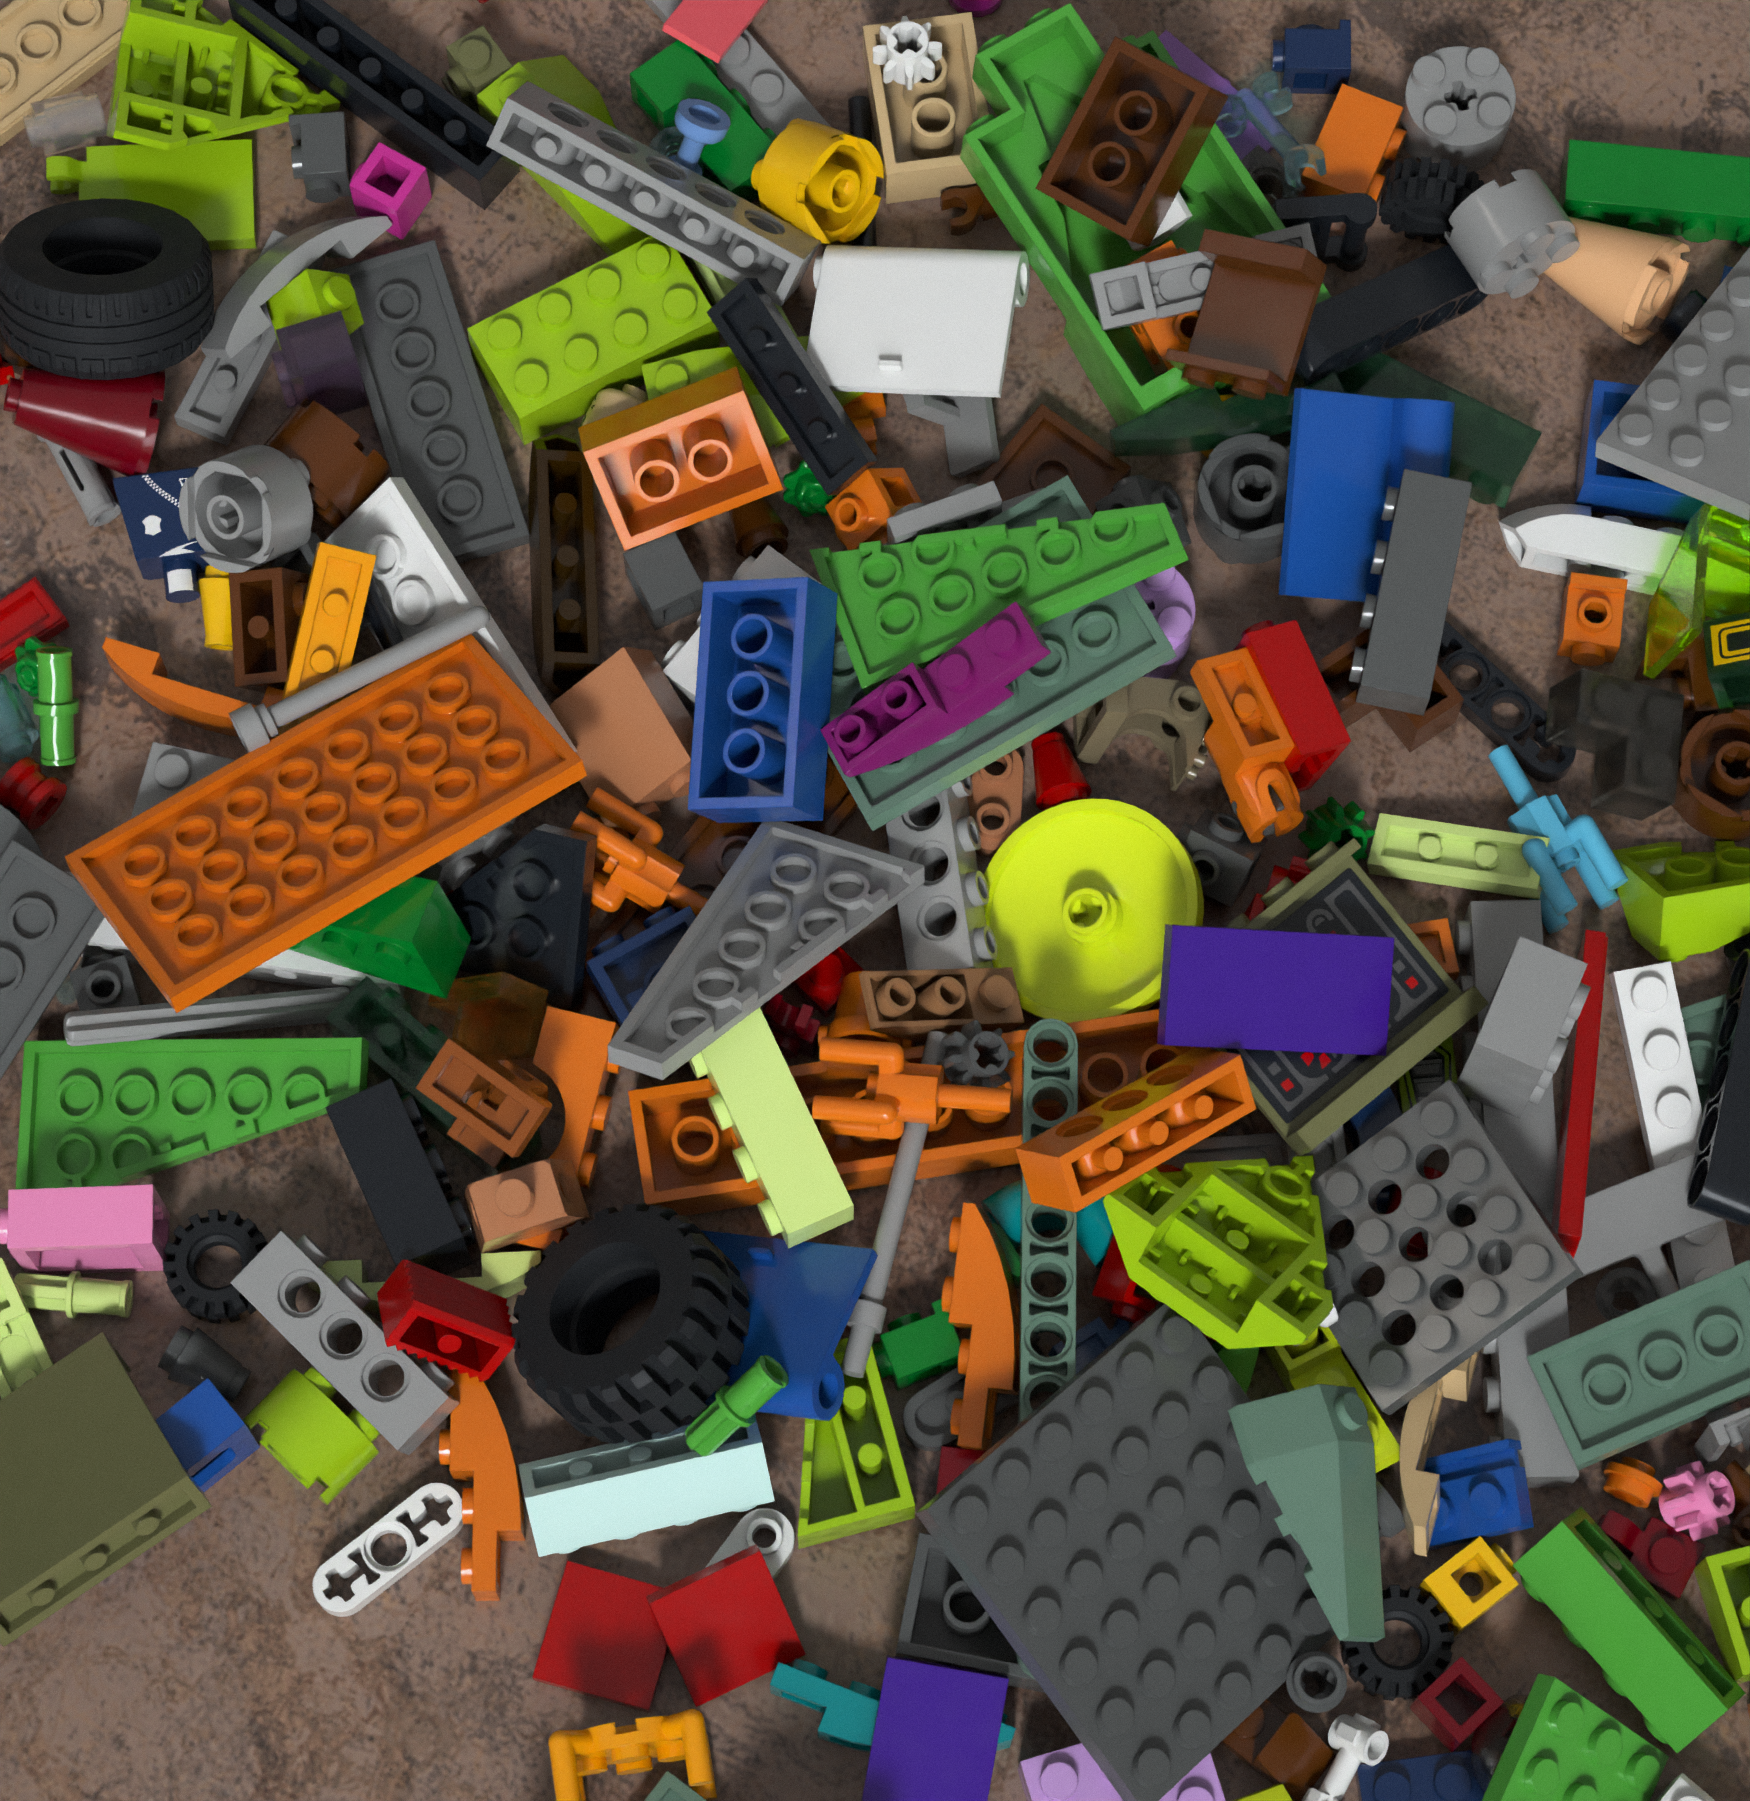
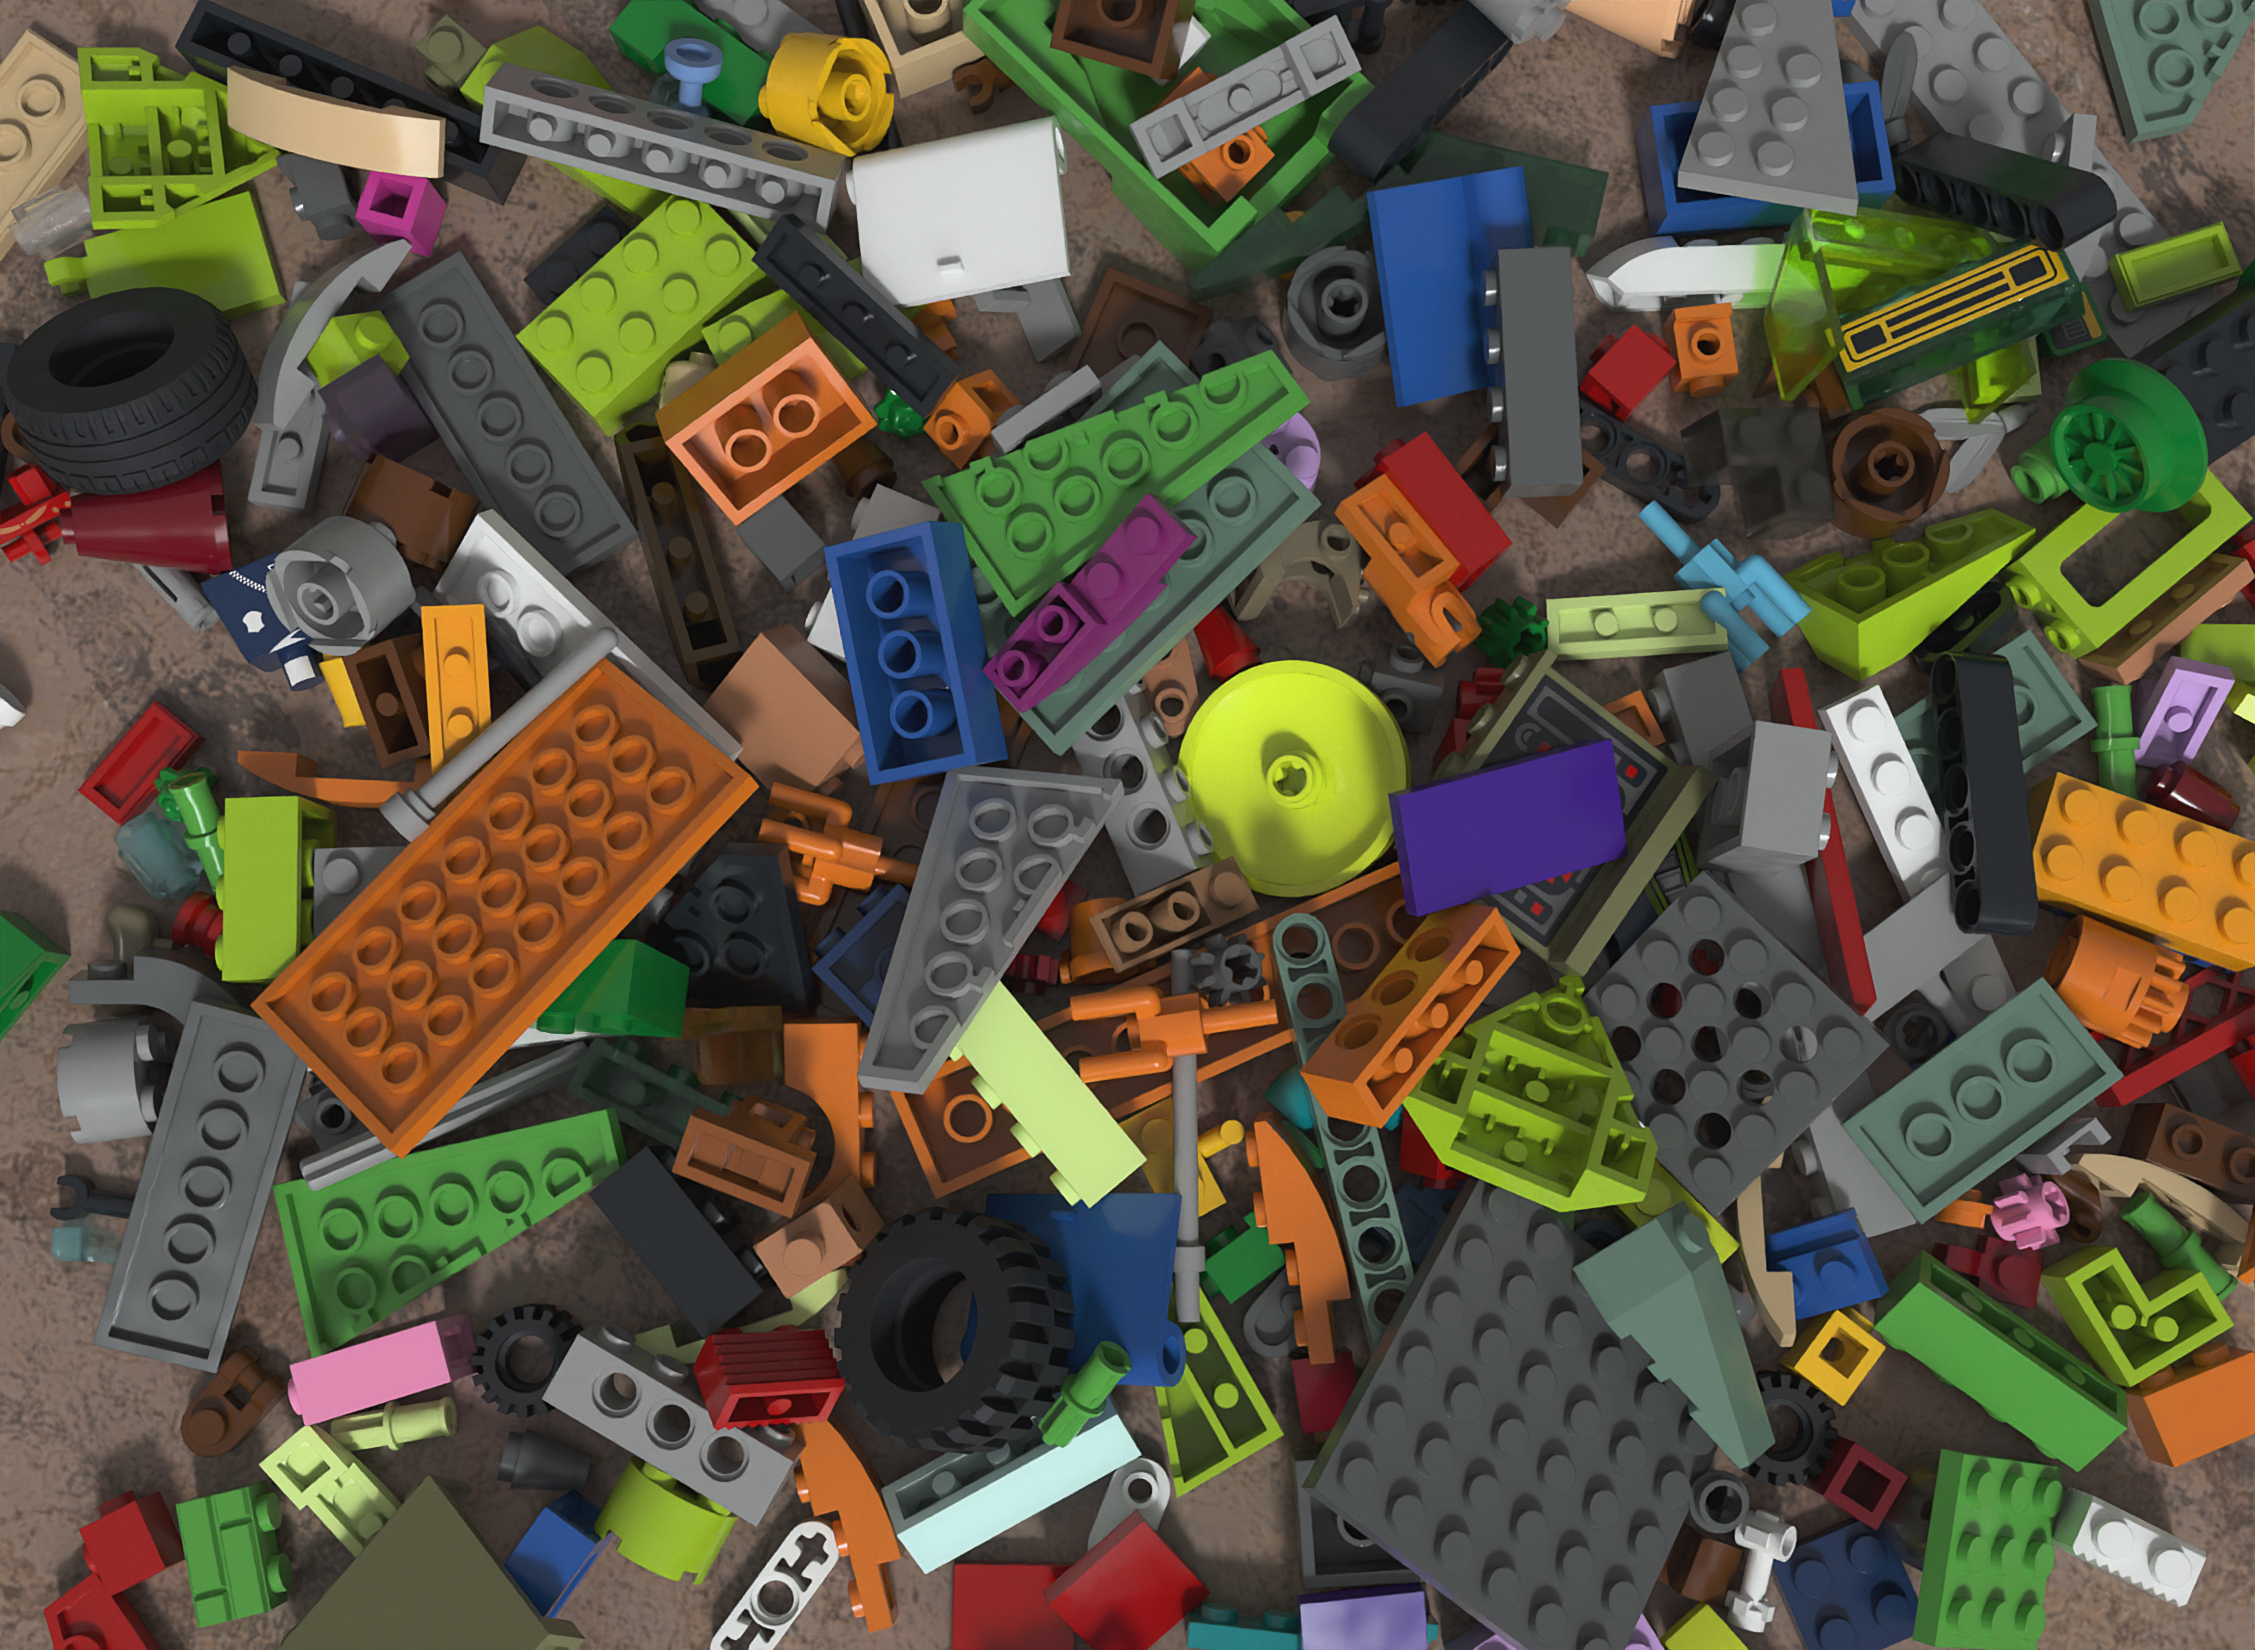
camera: 15 degrees left, 10 degrees up
reddish brown panel [1165,229,1327,400] -> none
none -> lime brick [215,796,338,988]
none -> tan slope [227,65,446,178]
none -> black plate [523,204,632,307]
none -> yellow plate [1119,1096,1245,1217]
none -> red brick [1578,324,1677,423]

